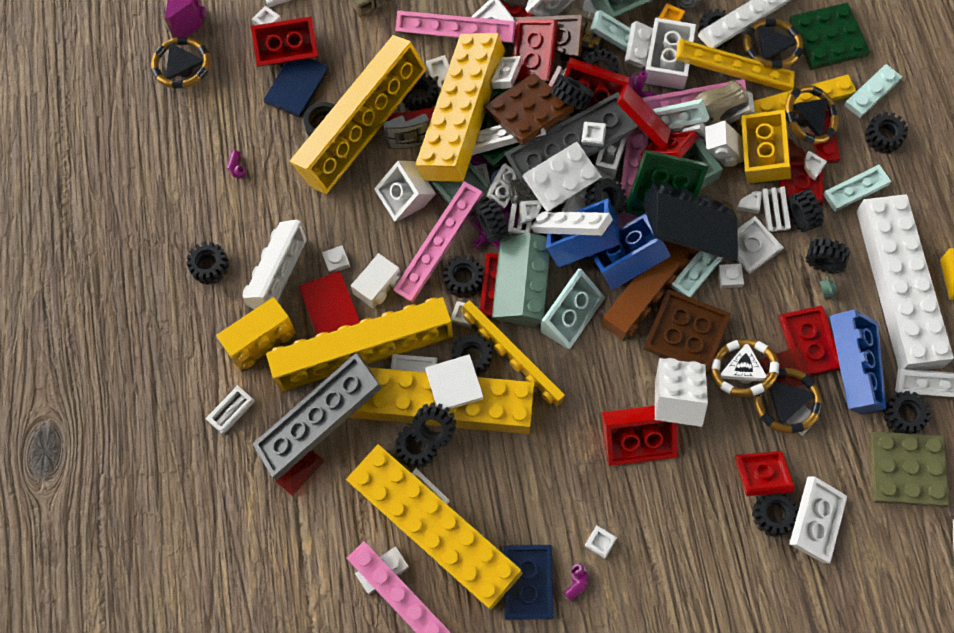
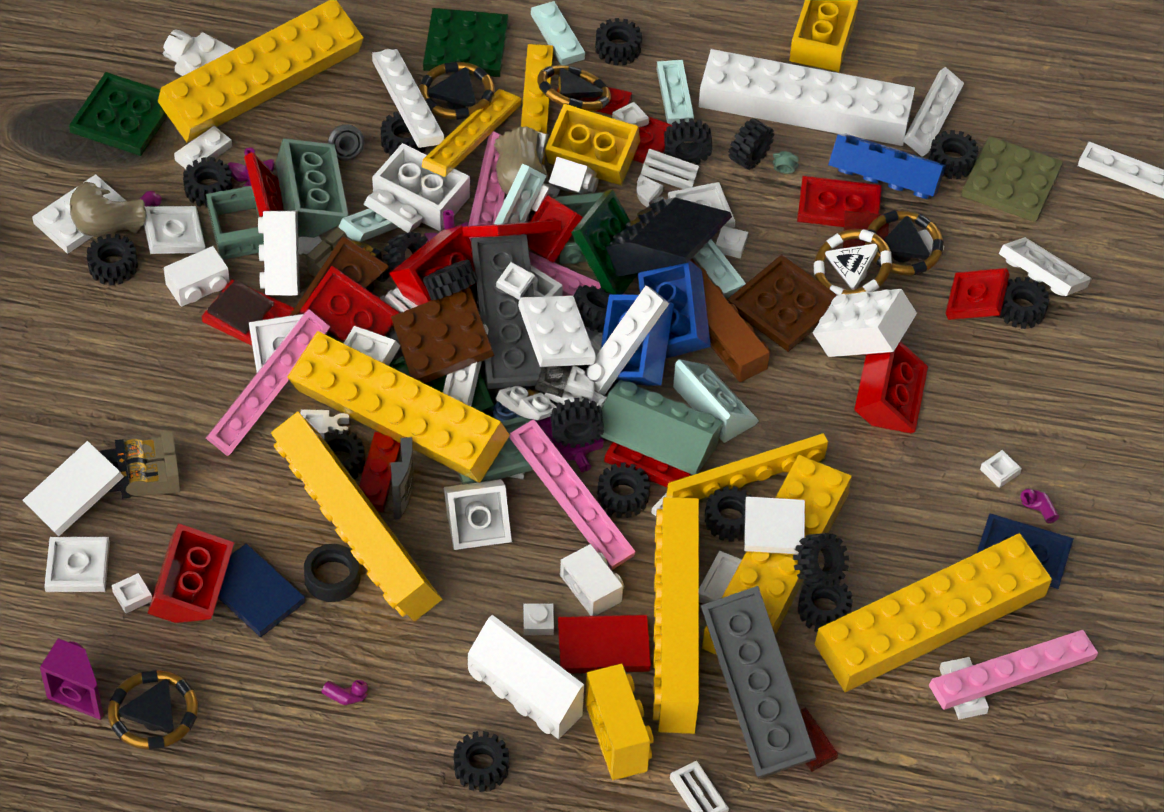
camera: 75 degrees left, 15 degrees down
light orange plate [658,3,685,22] -> none

